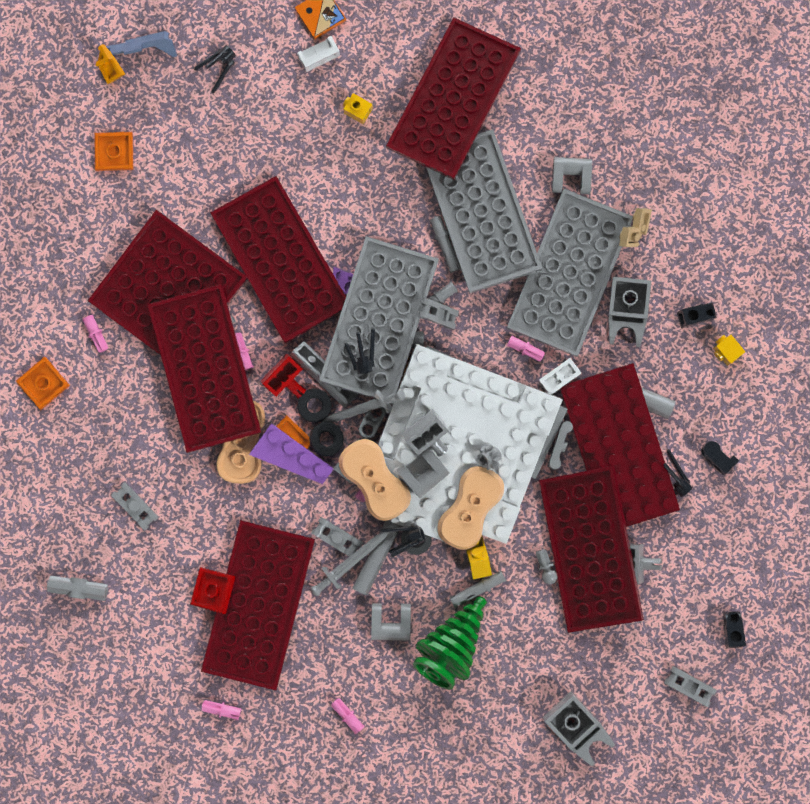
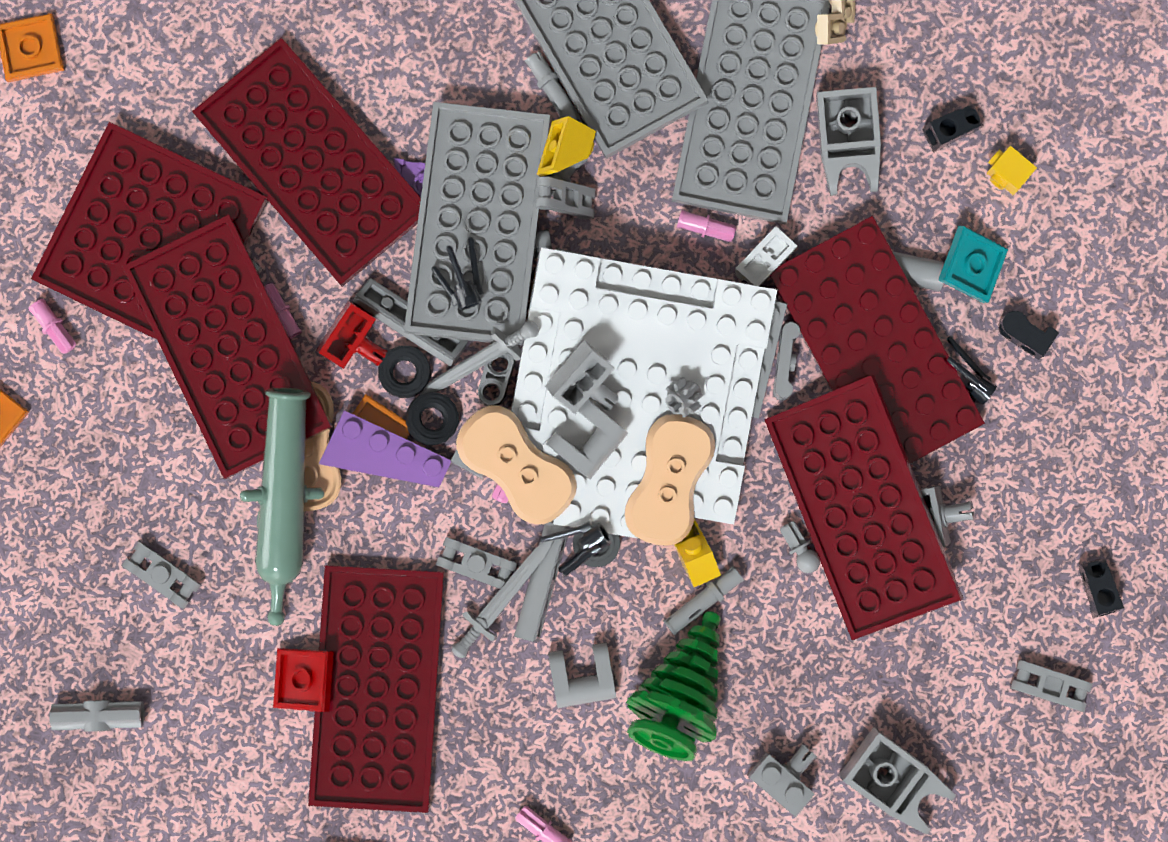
camera: 10 degrees left, 0 degrees up
none -> sand green piece [240,388,325,626]
none -> yellow slope [537,116,596,177]
none -> light grey brick [747,744,817,817]
none -> teal tile [938,226,1009,303]

